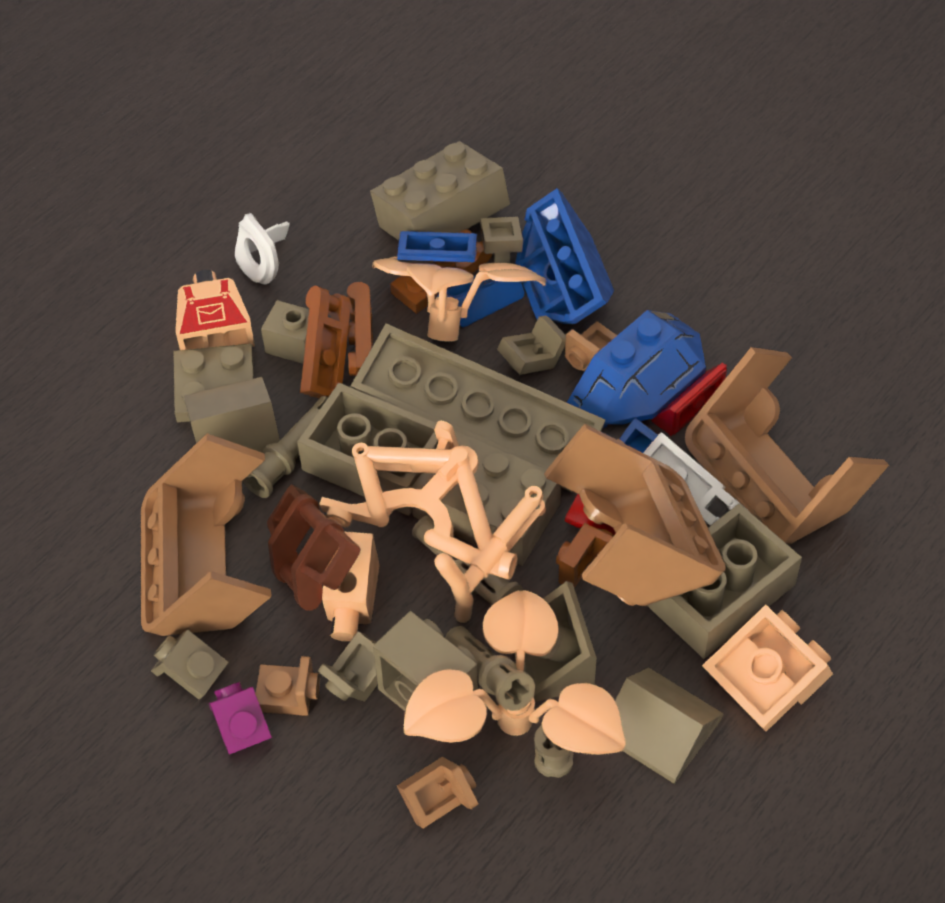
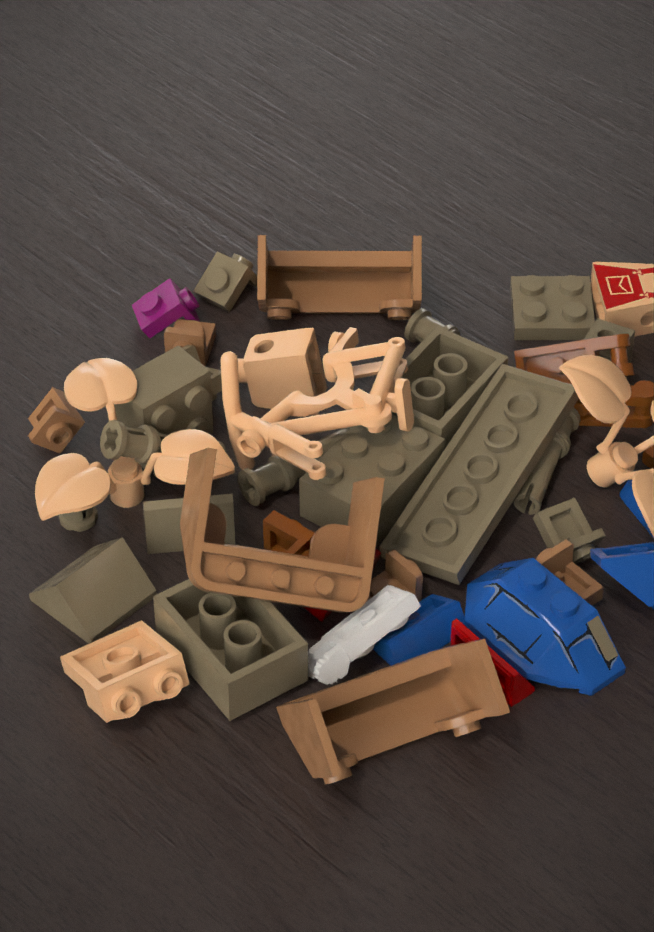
camera: 95 degrees right, 10 degrees down
dark tan slope [184,377,280,453] -> none
copper bar [267,484,361,611] -> none

